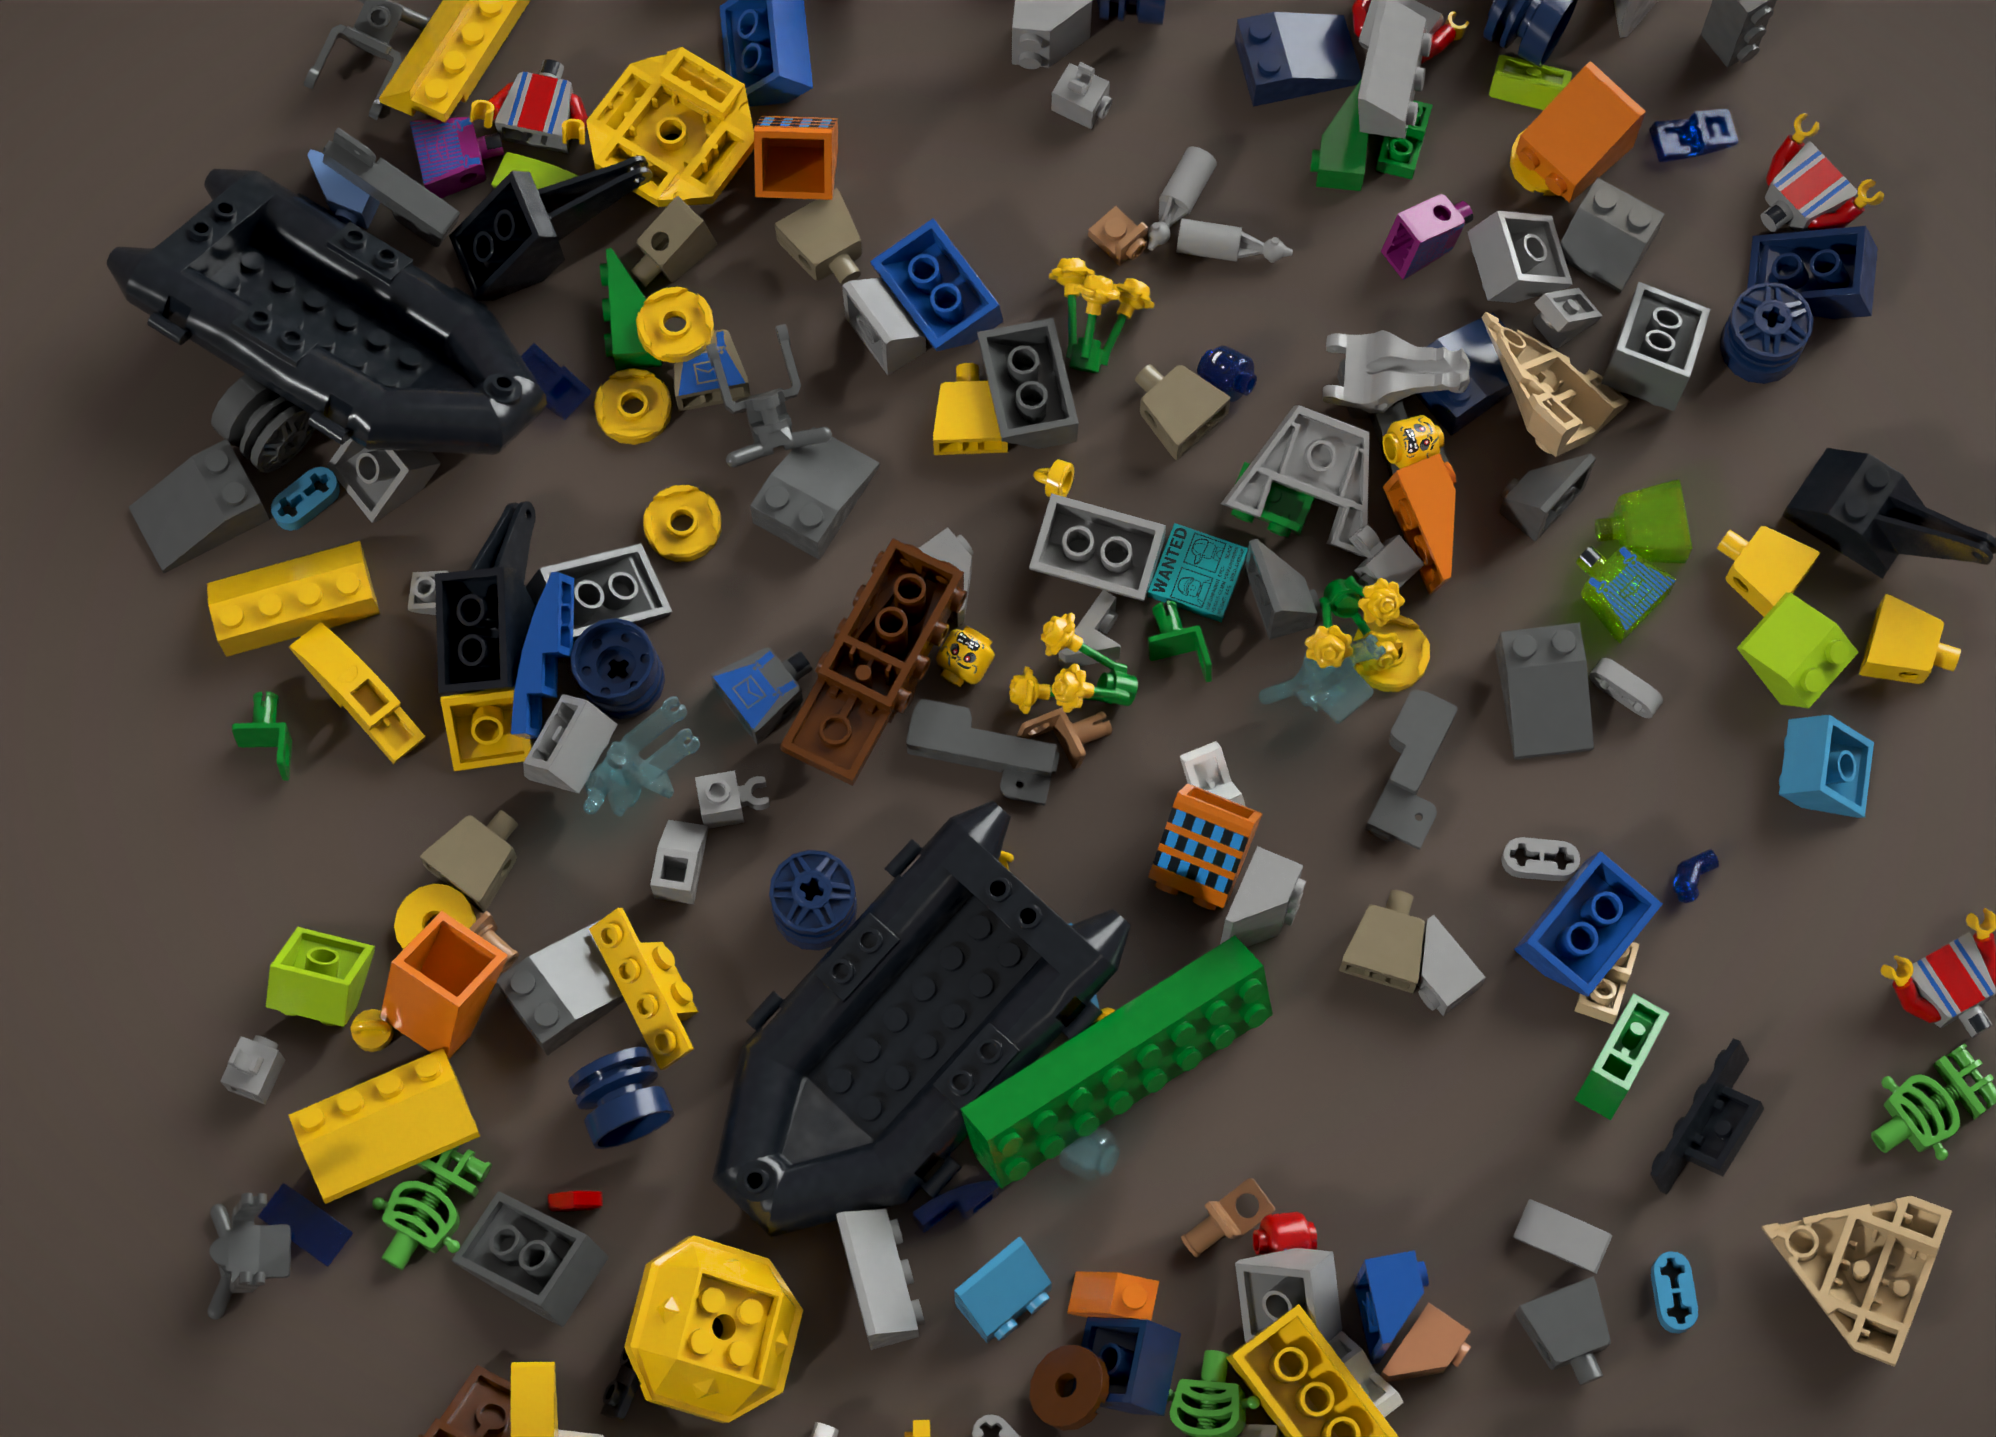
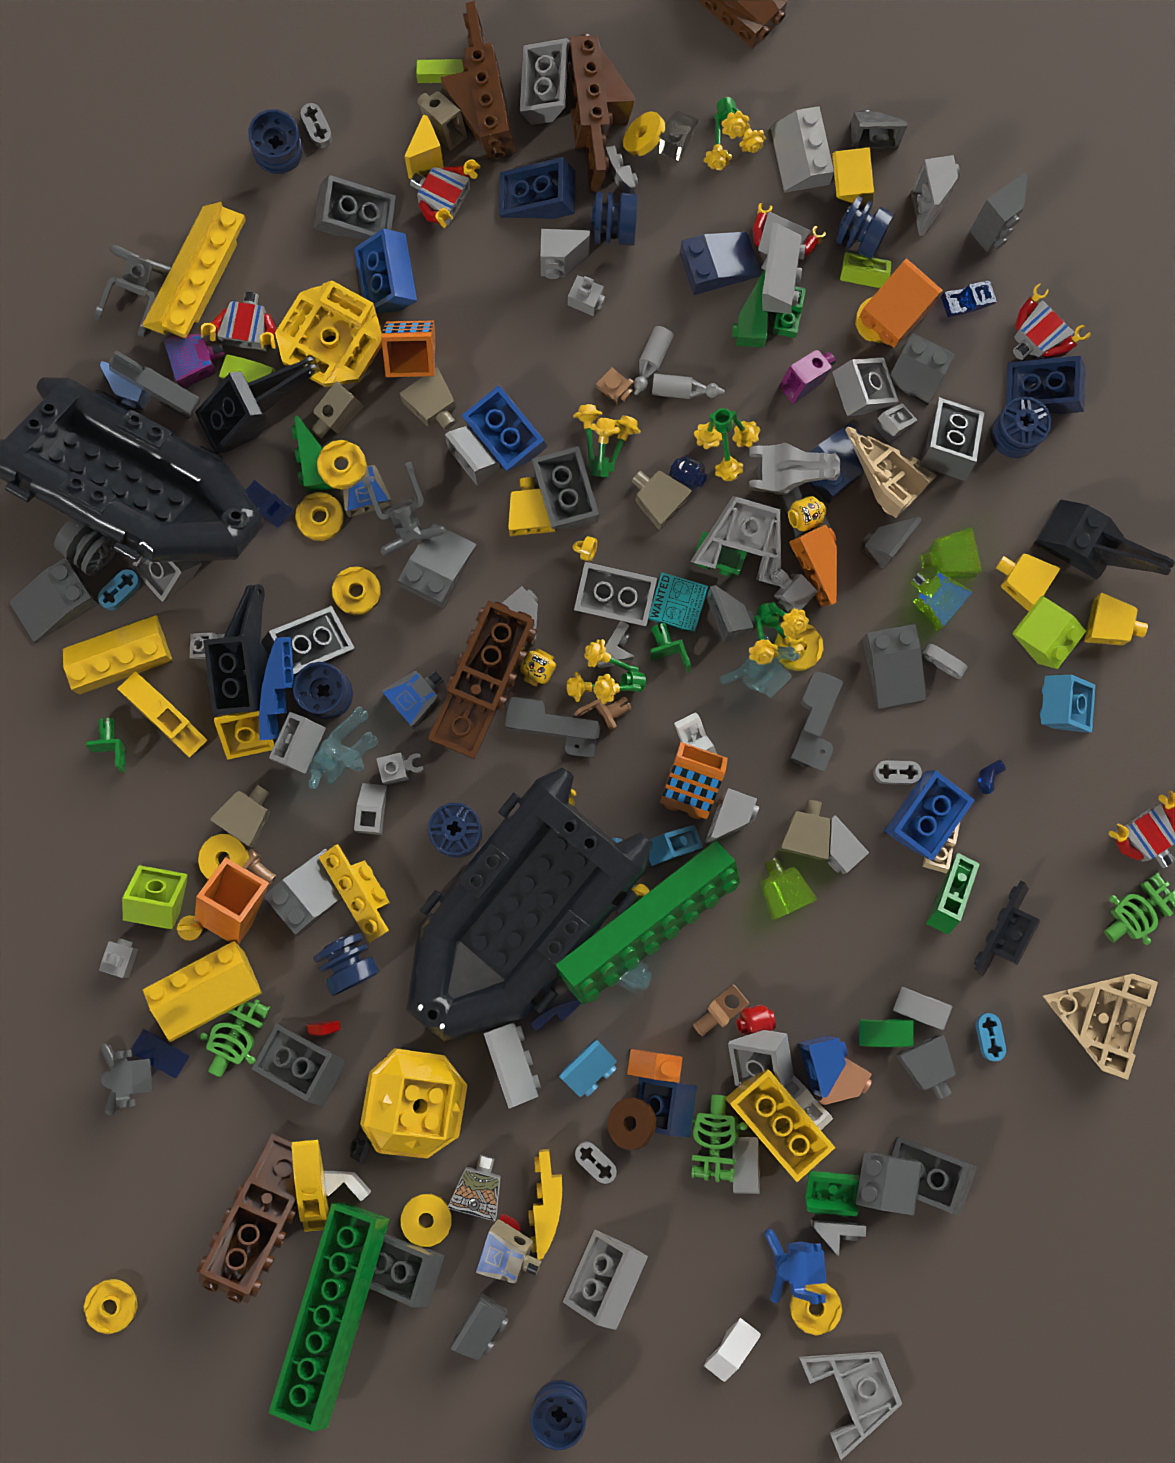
camera: 10 degrees left, 10 degrees up
none -> dark azure slope [649,825,703,866]
none -> yellow plant [694,408,760,481]
none -> clear neon green torso [760,857,817,921]
none -> green slope [859,1019,914,1047]

